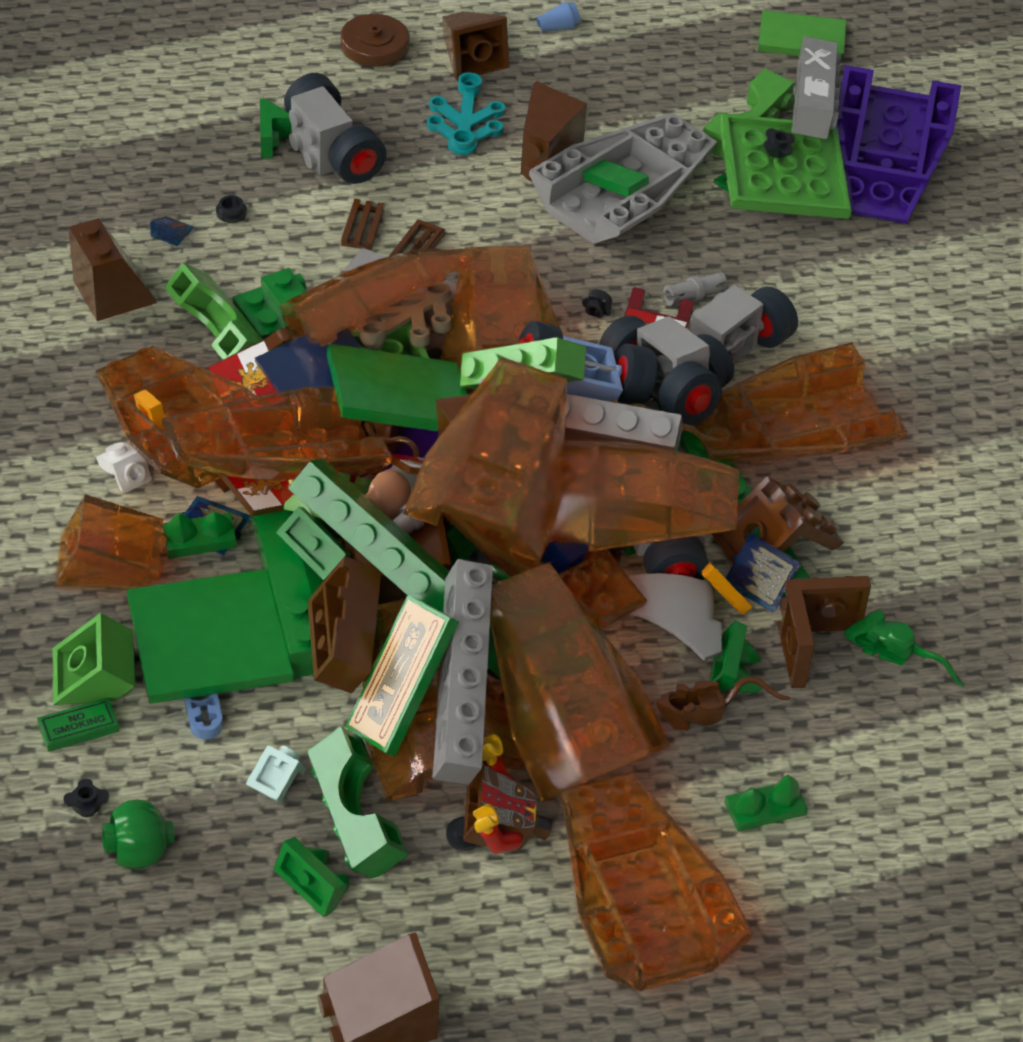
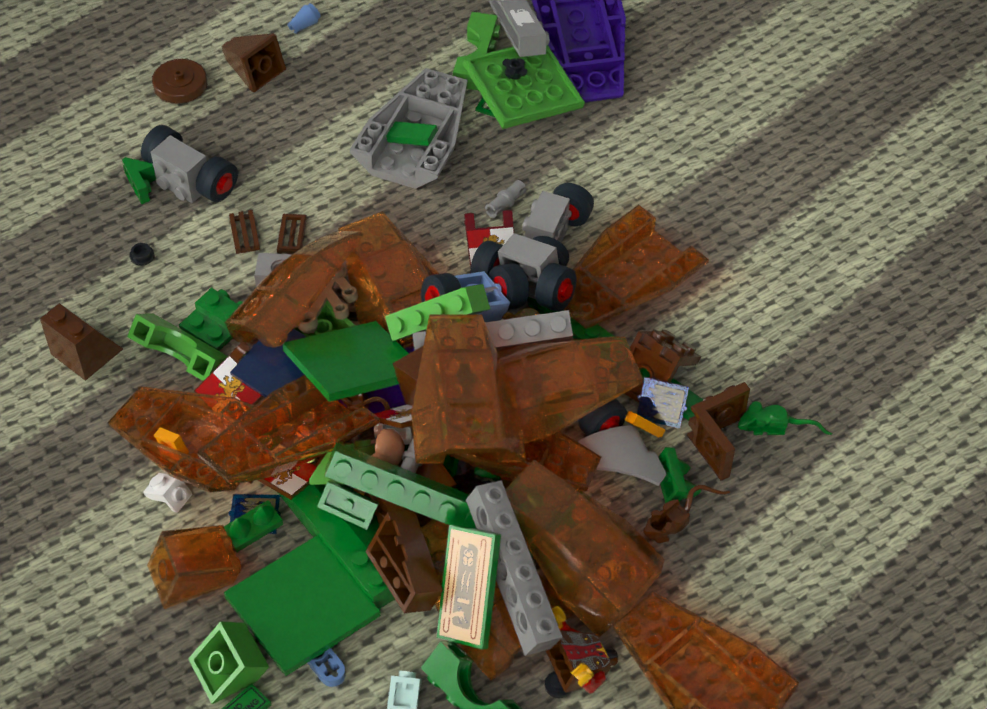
camera: 20 degrees left, 5 degrees up
slope [150,216,193,247] -> none
teal plant [426,72,505,155] -> none
reddish brown slope [520,81,587,182] -> none
clear blue slope [538,541,589,583] -> none
black plate [582,289,612,318] -> none
green tile [724,775,808,832] -> none

